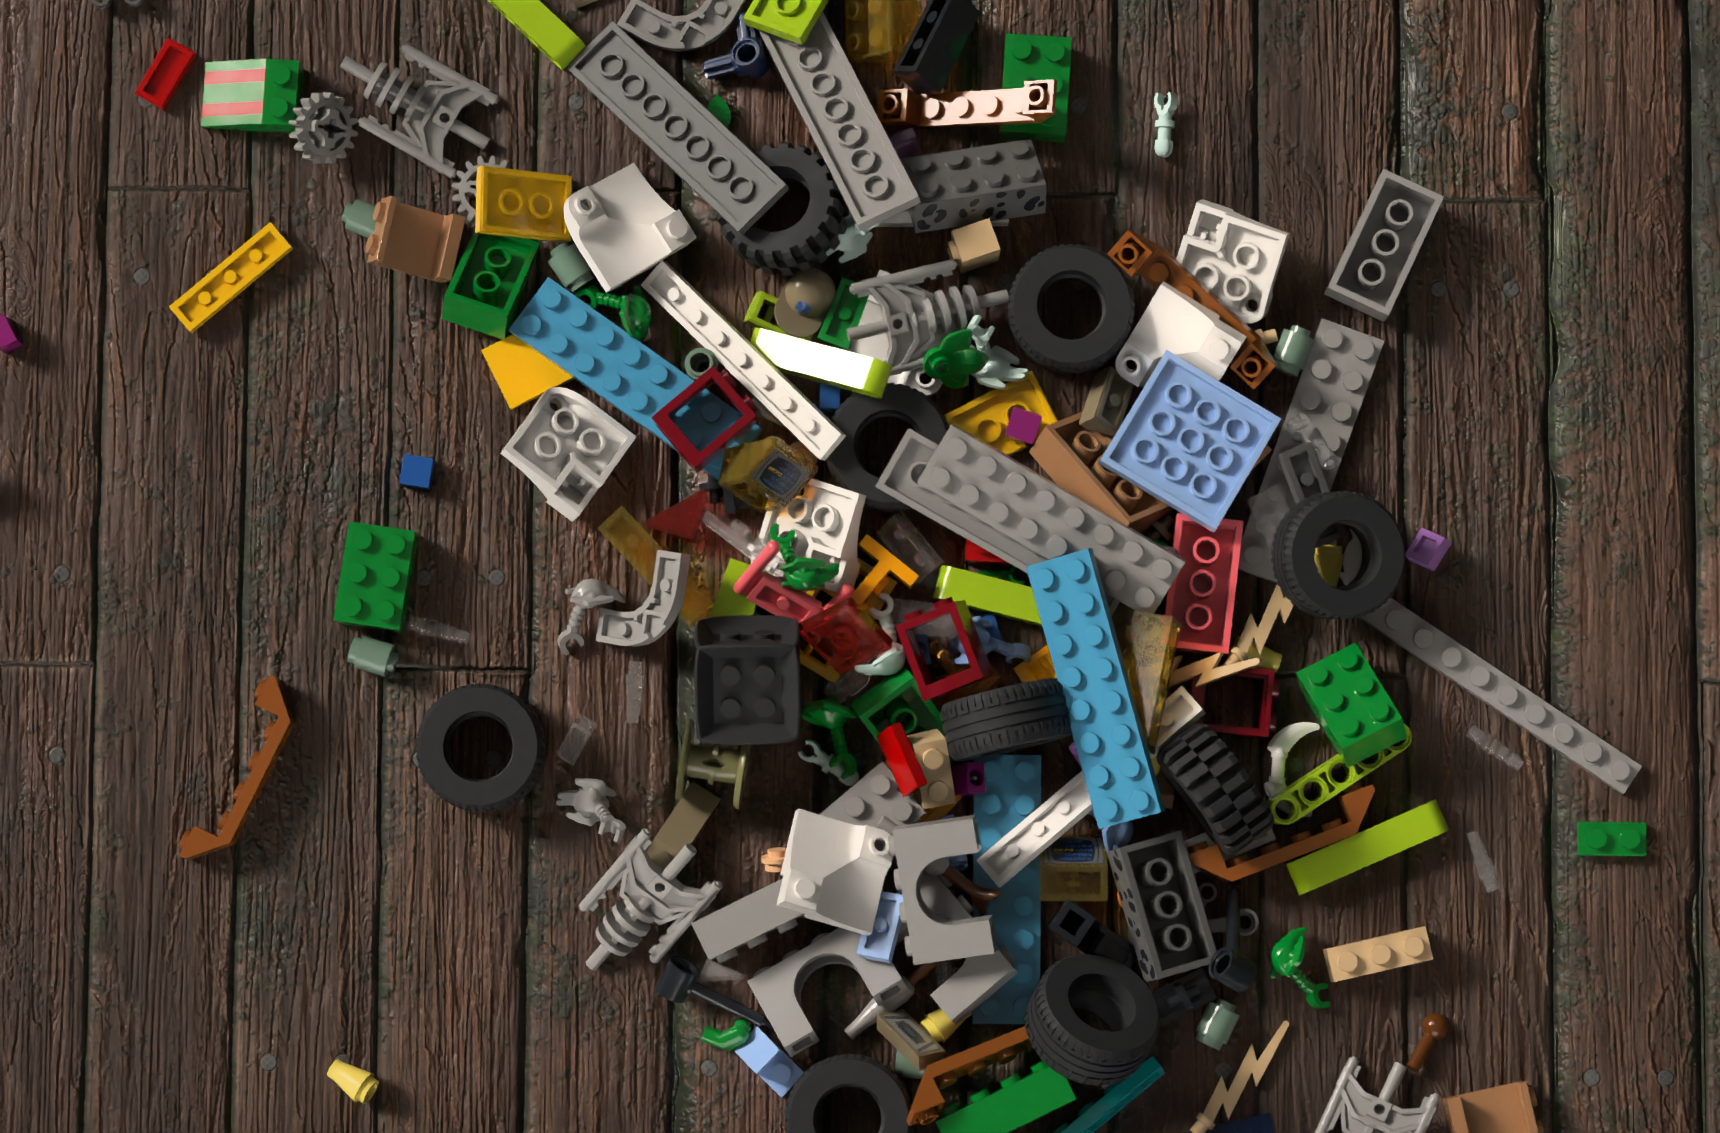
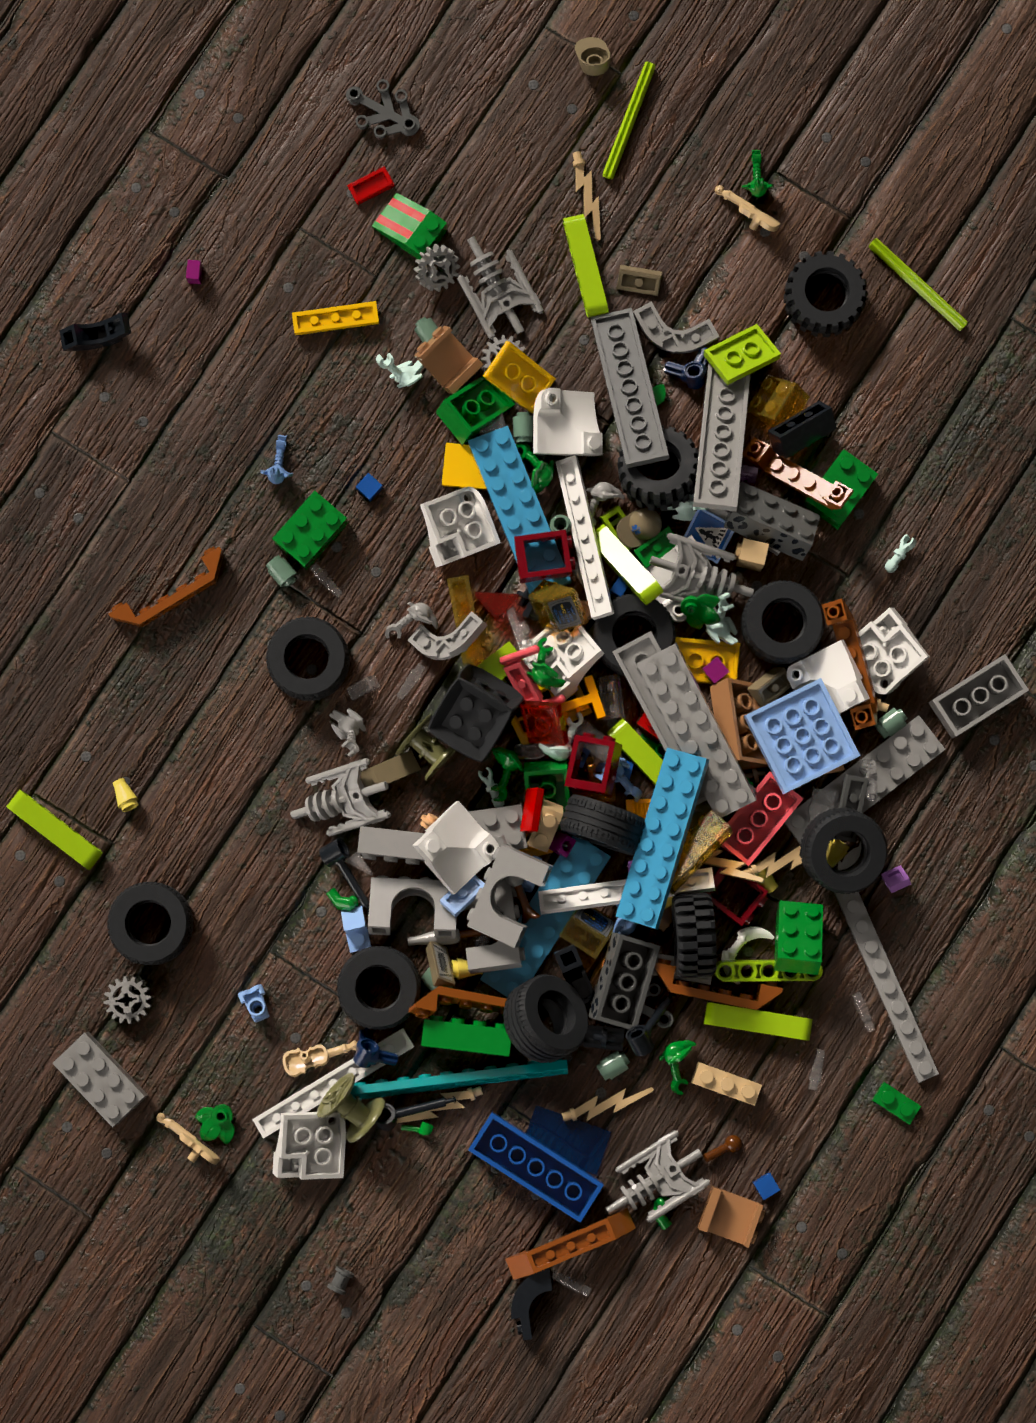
camera: 30 degrees right, 0 degrees up
none -> medium blue piece [260,435,294,485]
none -> light aqua piece [376,353,424,388]
none -> clear piece [479,412,506,436]
none -> light grey piece [586,482,625,526]
none -> piece [684,510,734,564]
none -> blue piece [752,1172,780,1200]

